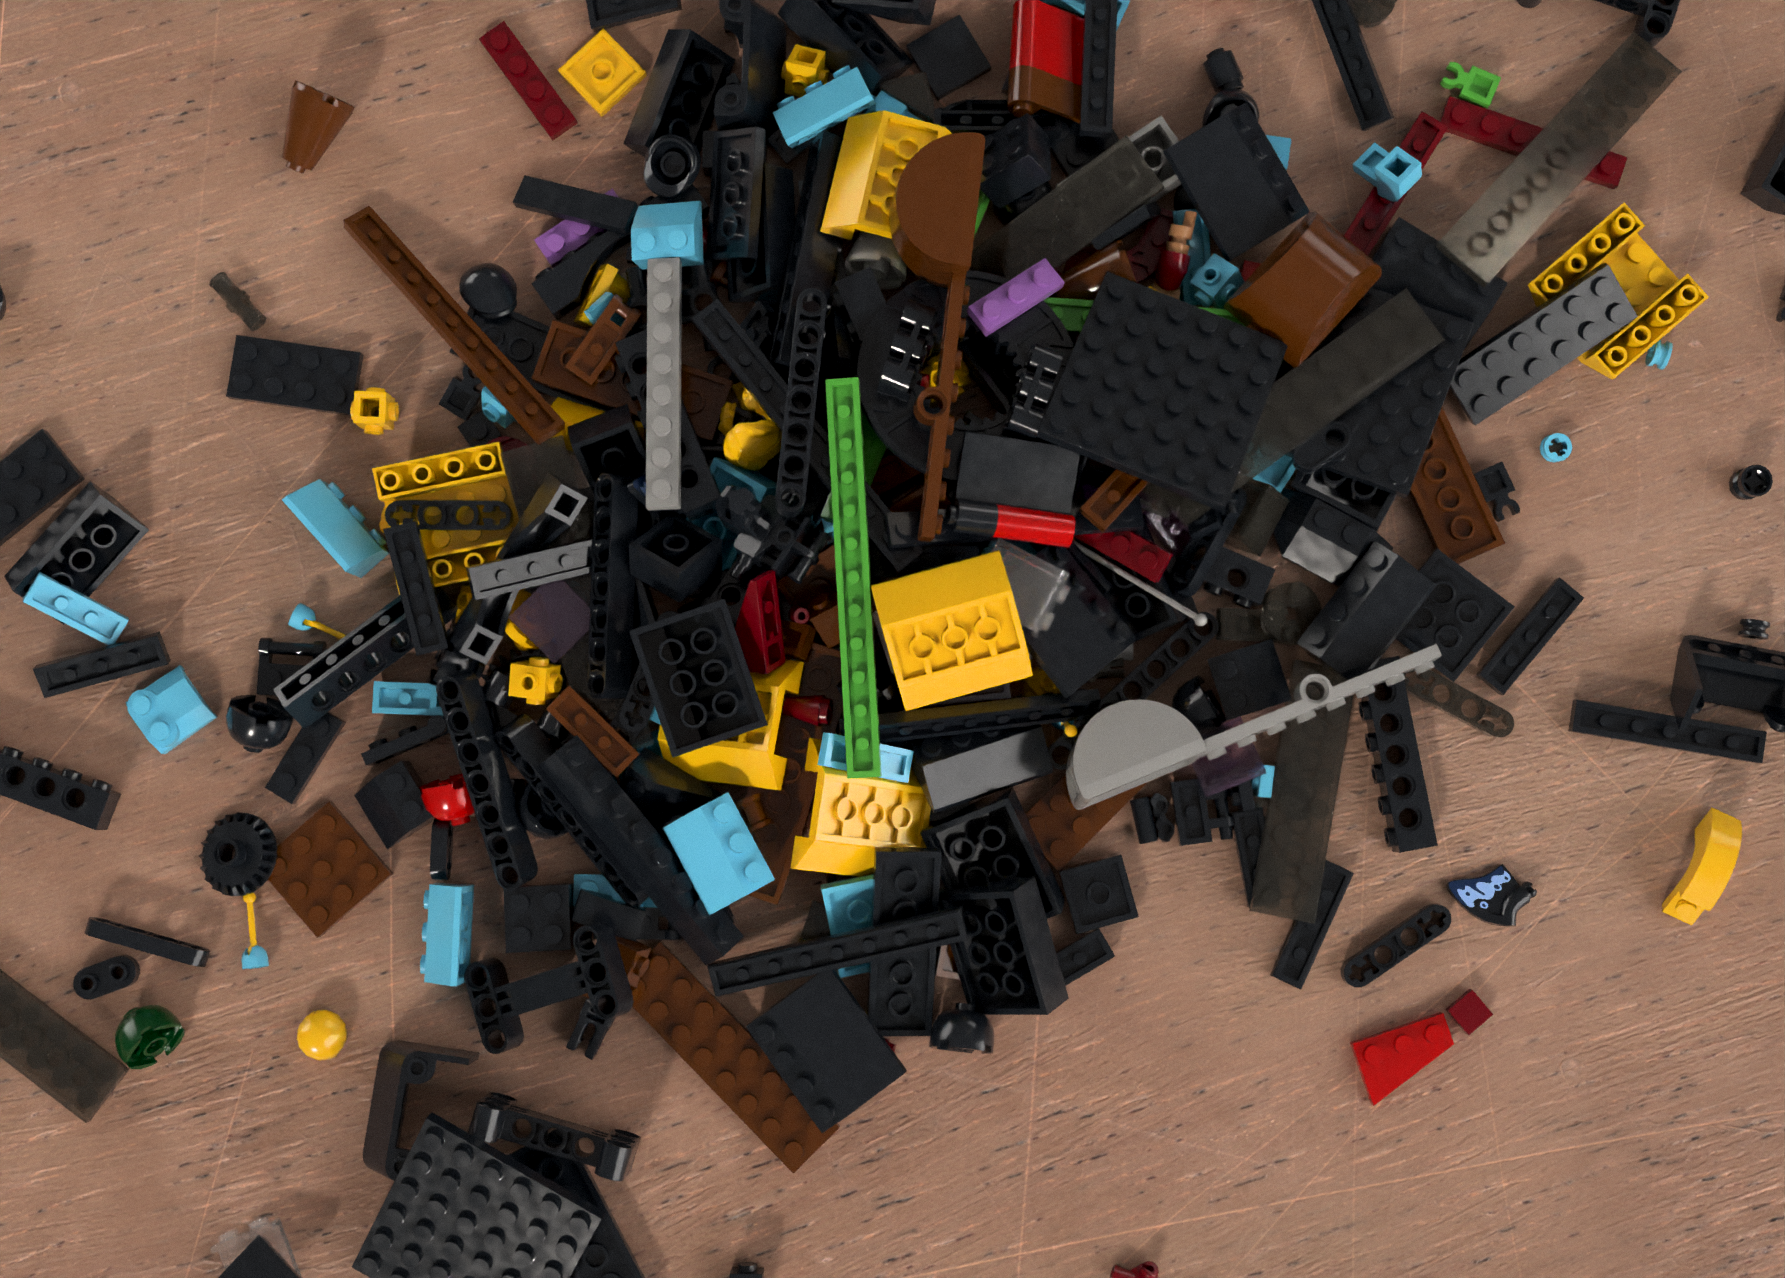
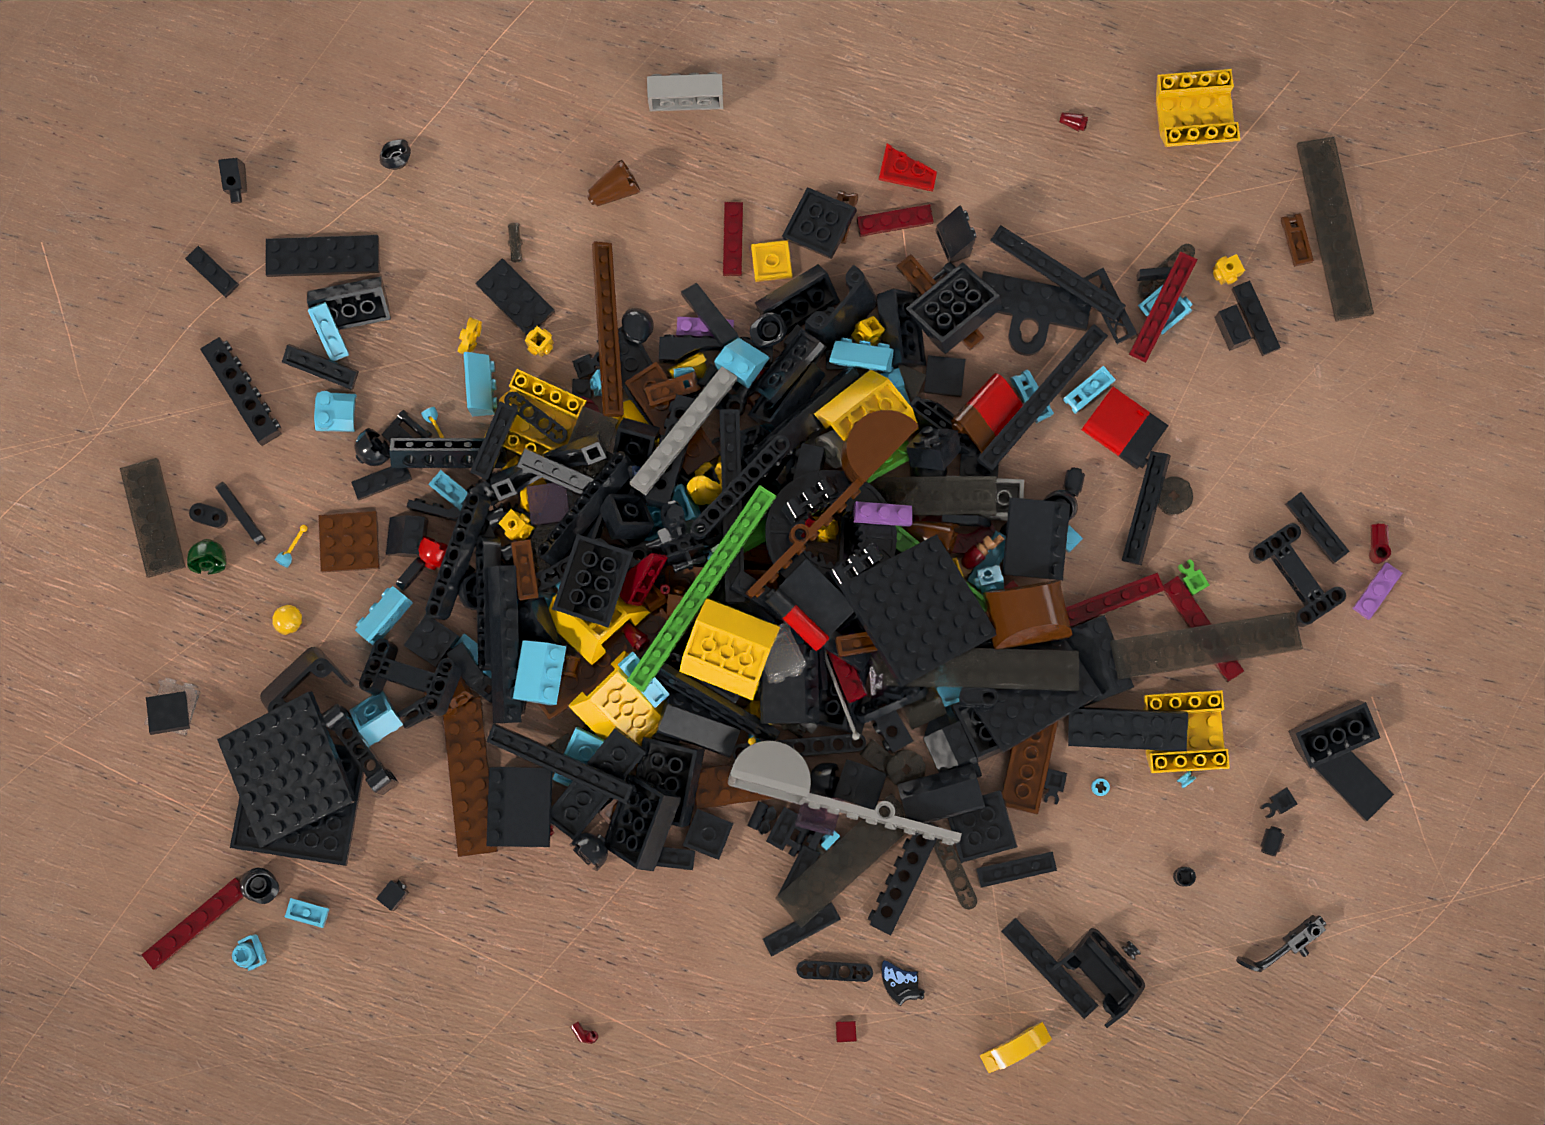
camera: 35 degrees right, 5 degrees down
black gear [198,812,277,896] -> none
red wing [1350,1012,1454,1106] -> none
medium azure brick [1353,142,1422,202] -> none
none -> medium azure slope [349,691,403,746]
none -> yellow plate [458,317,482,355]

